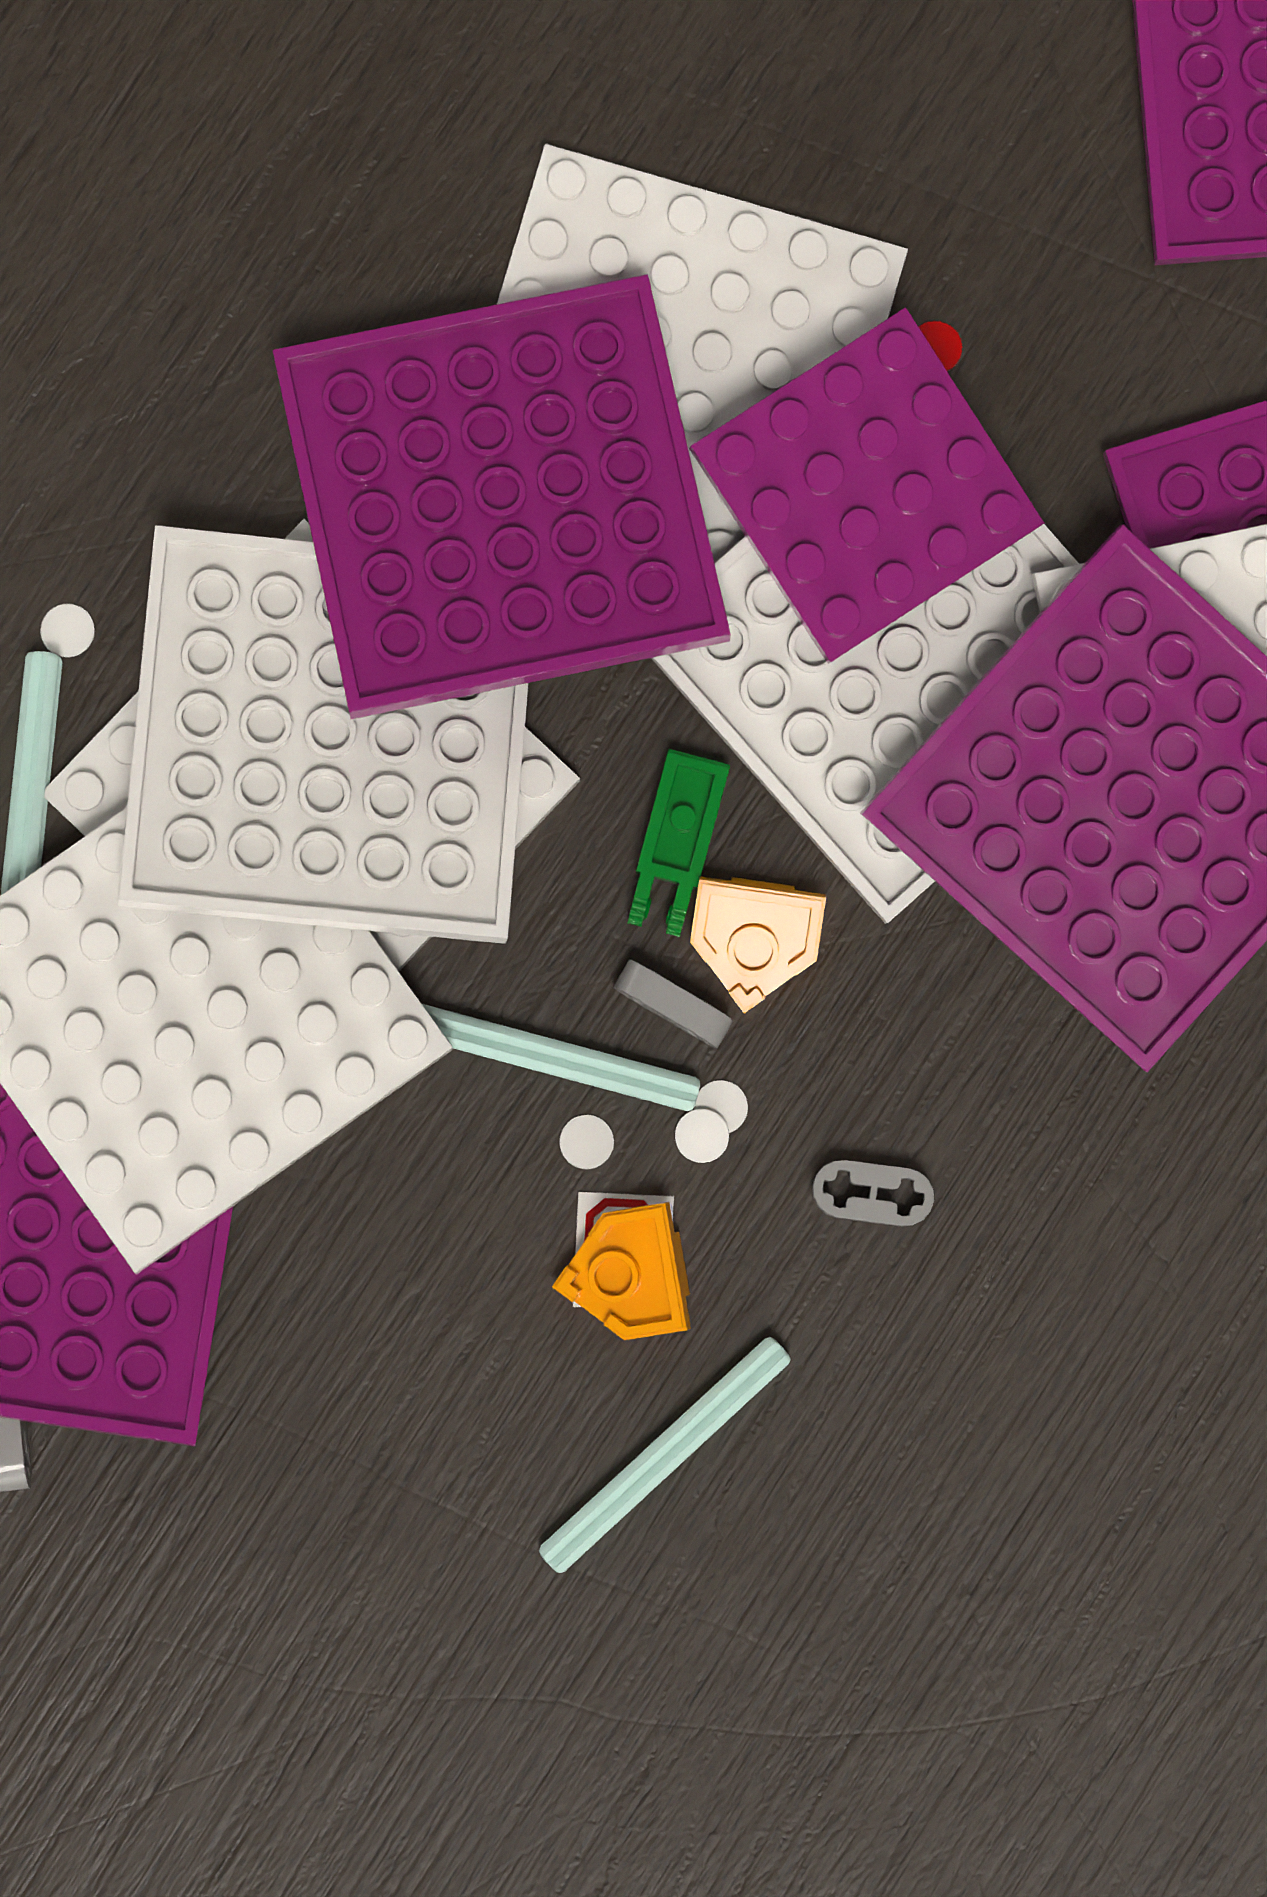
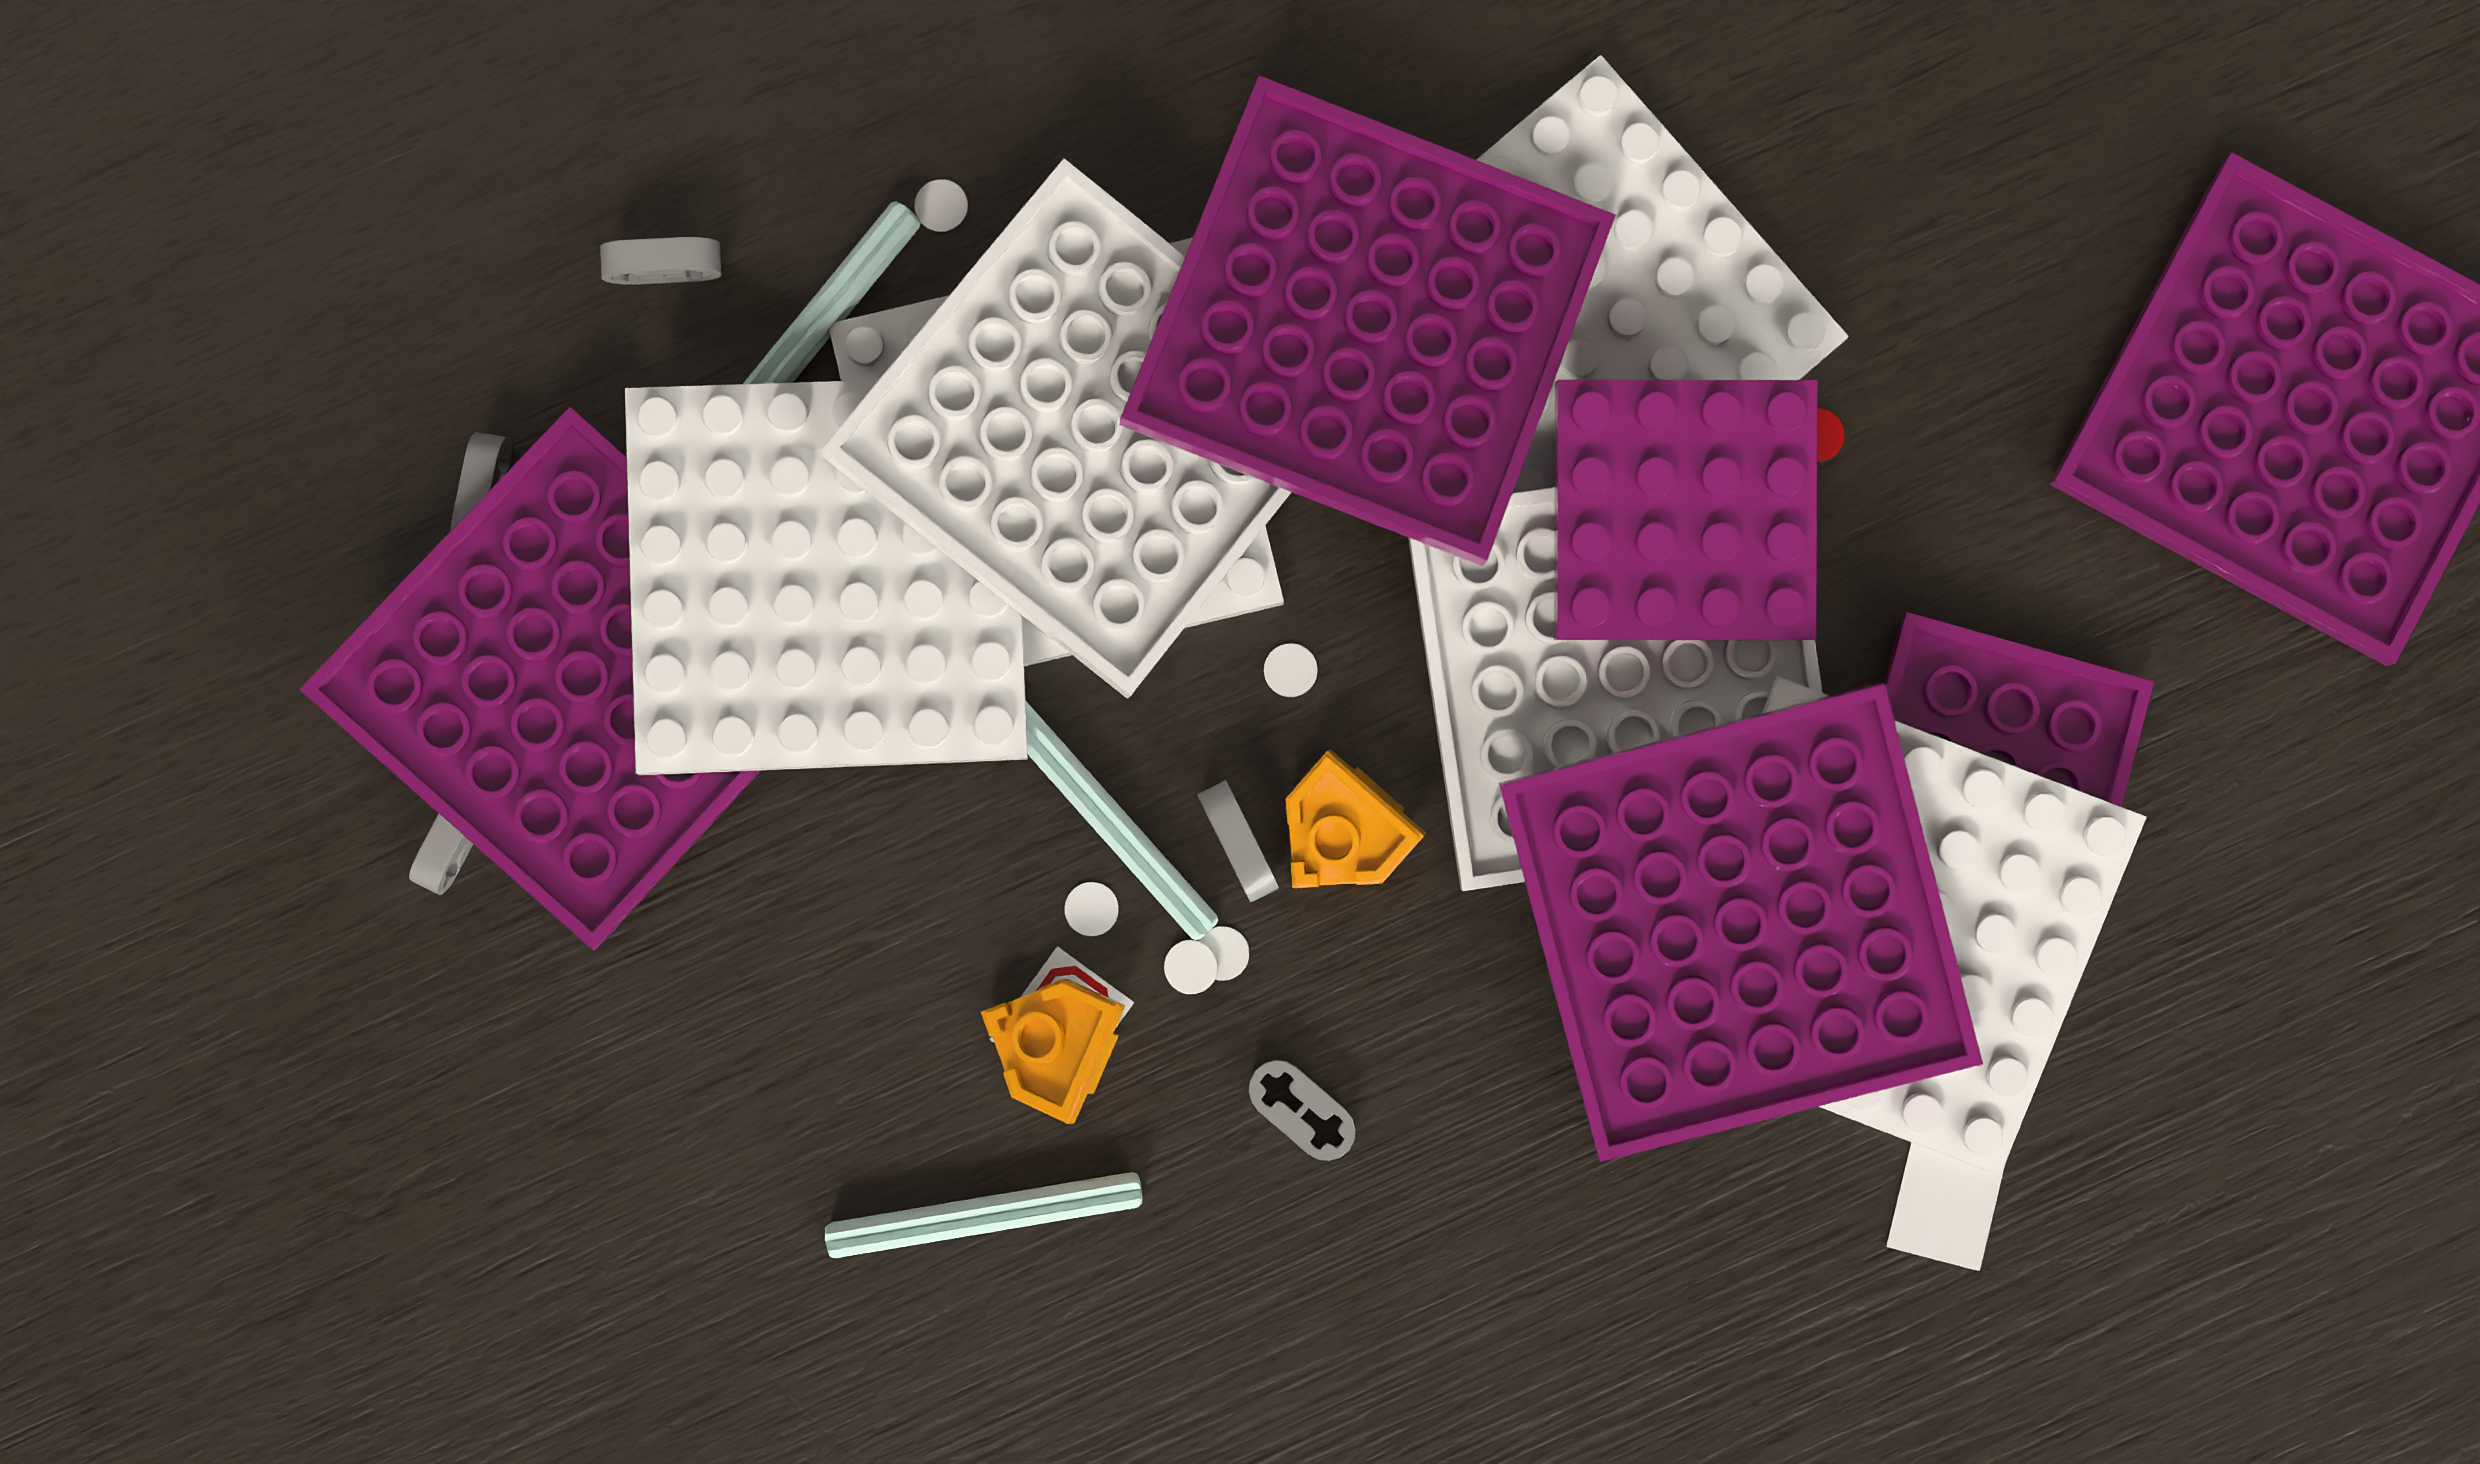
camera: 35 degrees right, 0 degrees up
green hinge [628,749,730,937] -> none
none -> white sticker [1264,644,1317,697]

